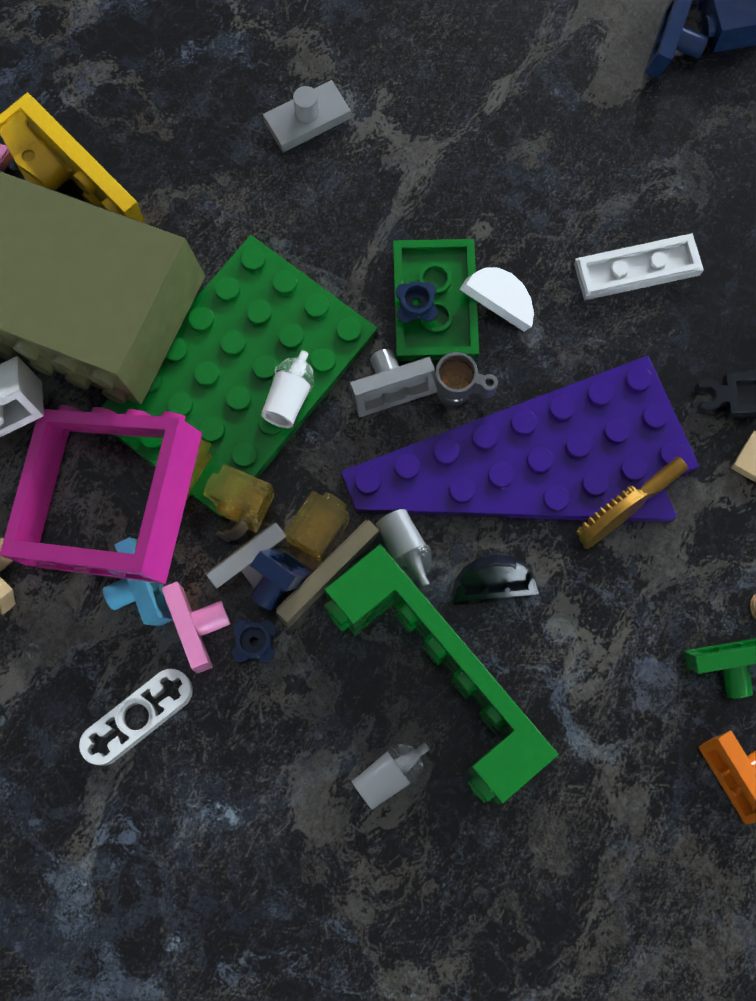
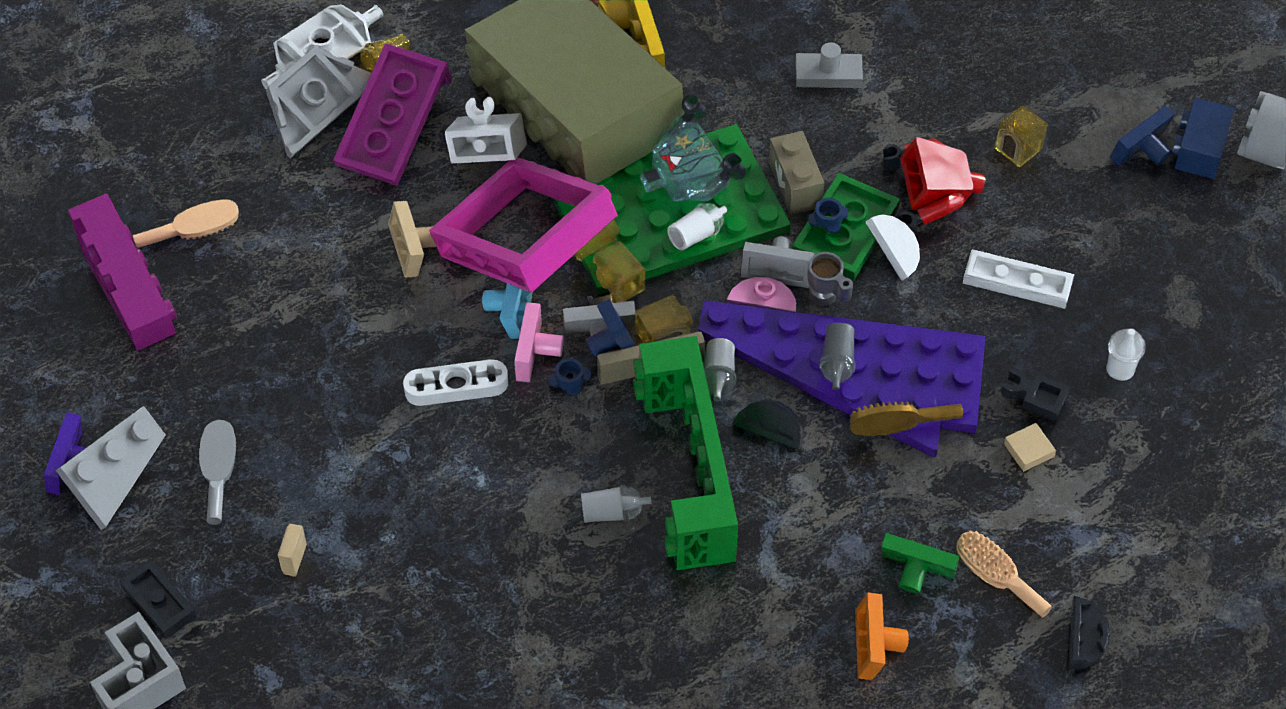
camera: 30 degrees right, 20 degrees down
none -> clear light blue torso [640,94,746,202]
none -> bright pink plate [727,277,796,312]
none -> dark tan brick [769,131,824,215]
none -> piece [819,323,856,390]
none -> red torso [883,137,985,234]
none -> clear yellow brick [995,105,1048,167]

